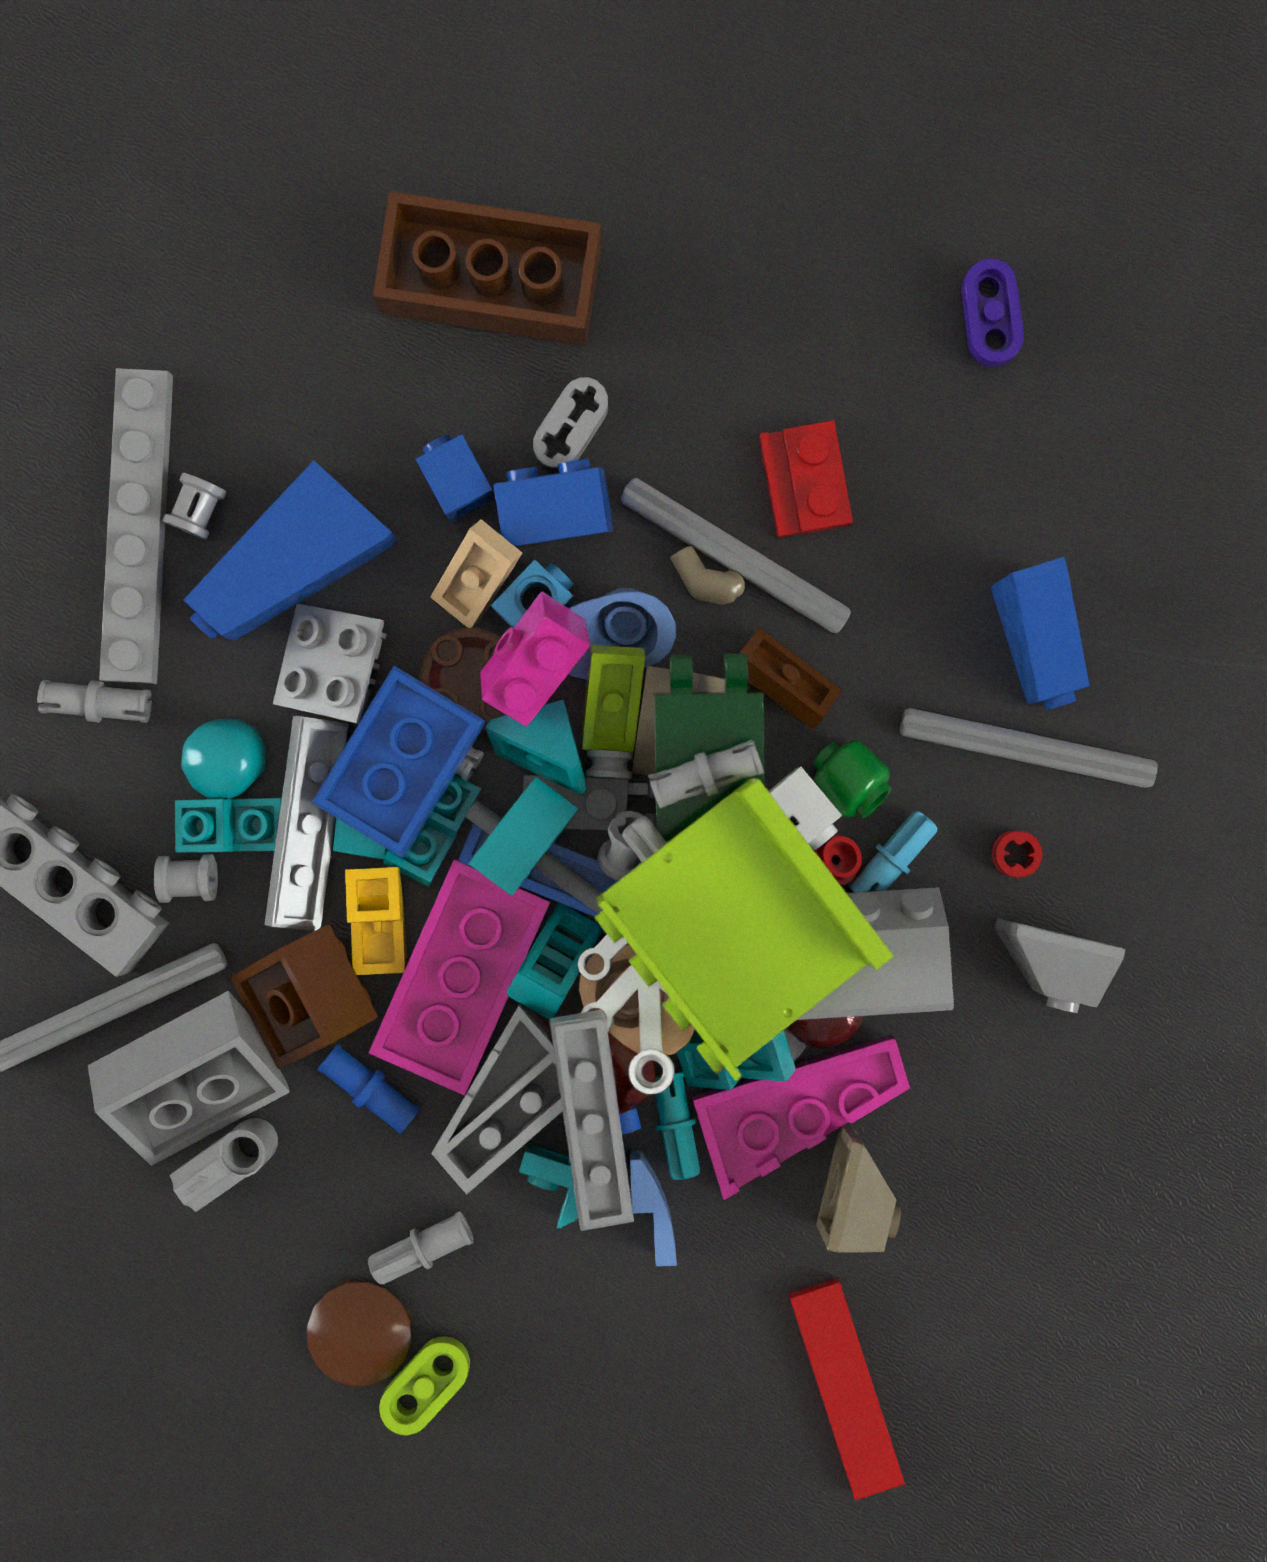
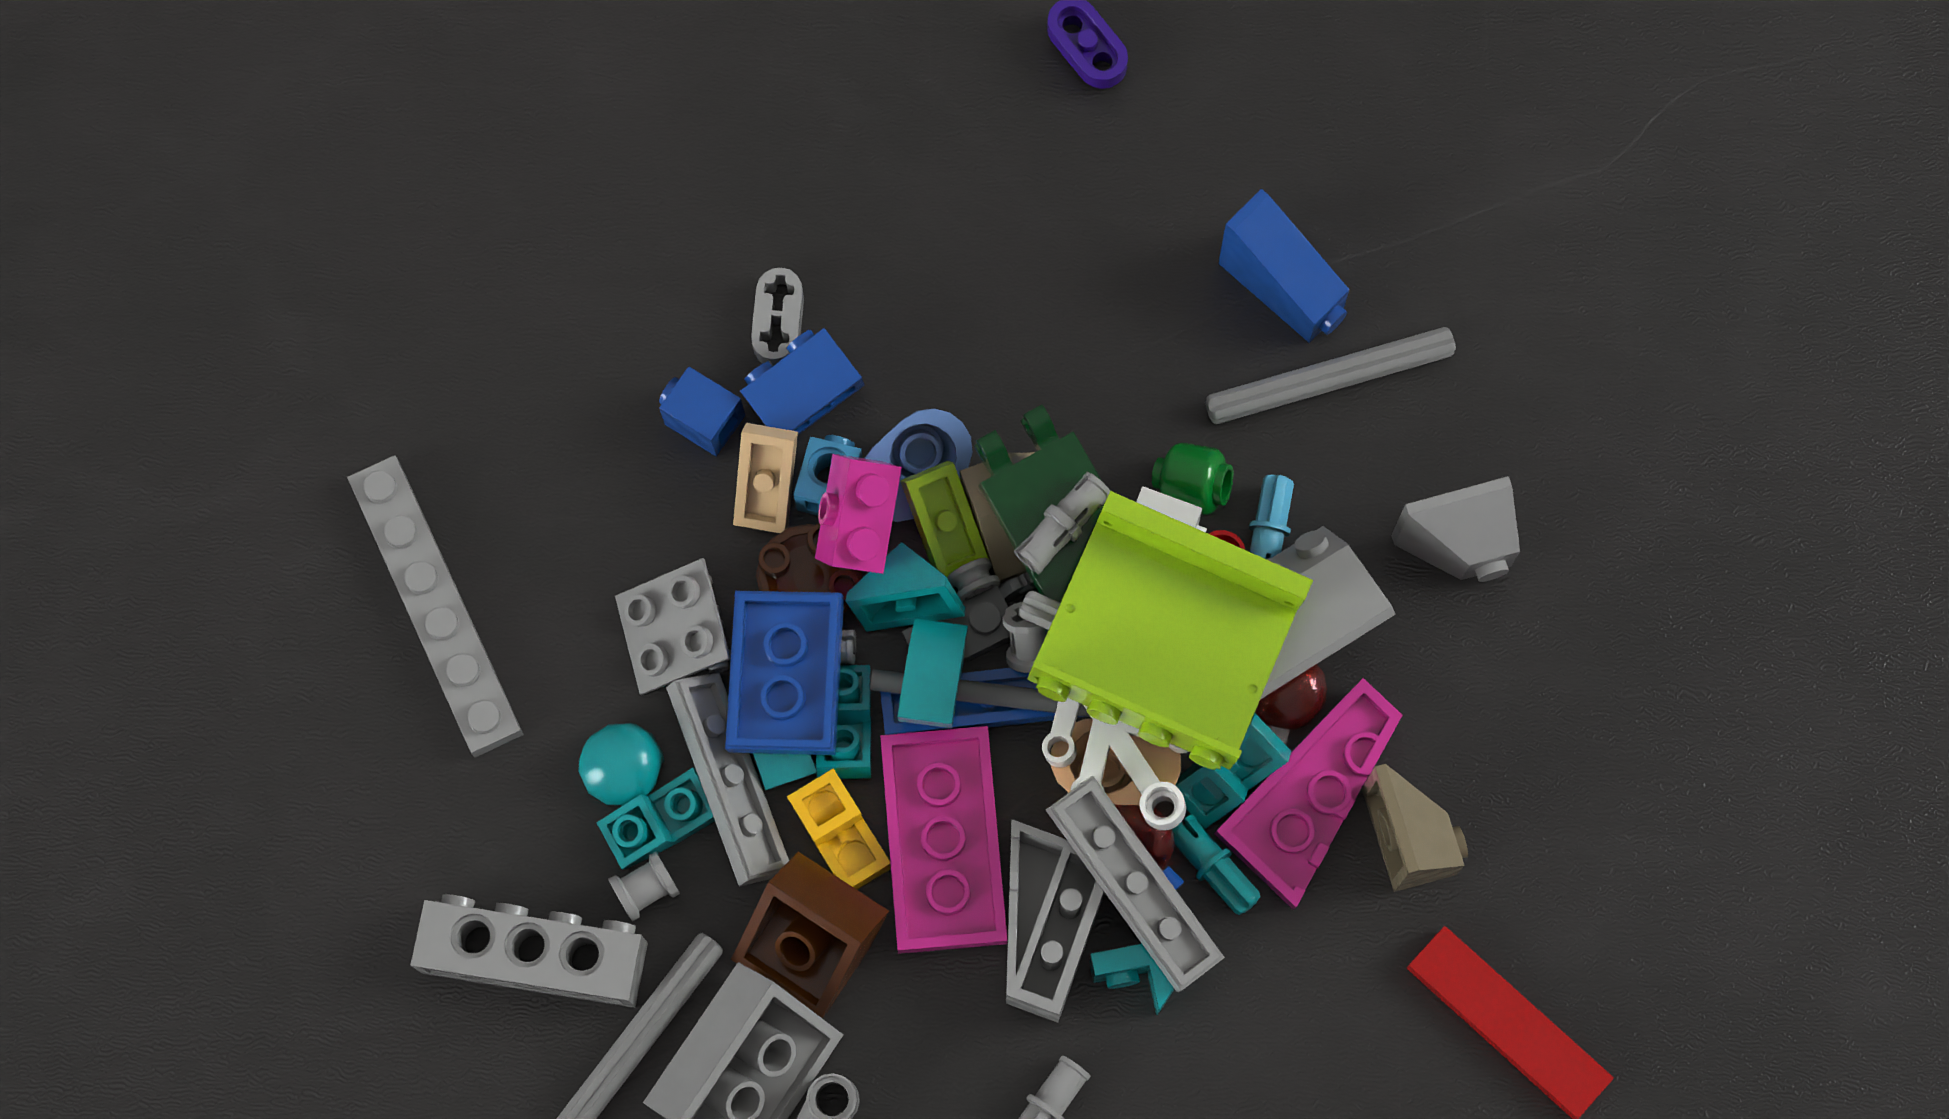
camera: 25 degrees left, 15 degrees down
light grey pin [37,680,152,723] -> none
light grey bush [162,473,227,540] -> none
blue slope [184,460,398,641] -> none
blue pin [317,1043,420,1135] -> none
reddish brown brick [373,191,602,346] -> none
teal slope [507,902,603,1019] -> none
light grey axle [621,478,851,633] -> none
medium blue slope [630,1150,677,1267] -> none
dark tan arm [670,545,745,605] -> none
reddish brown plate [740,627,842,730] -> none
red plate [759,420,853,539] -> none
red bush [990,830,1043,878] -> none

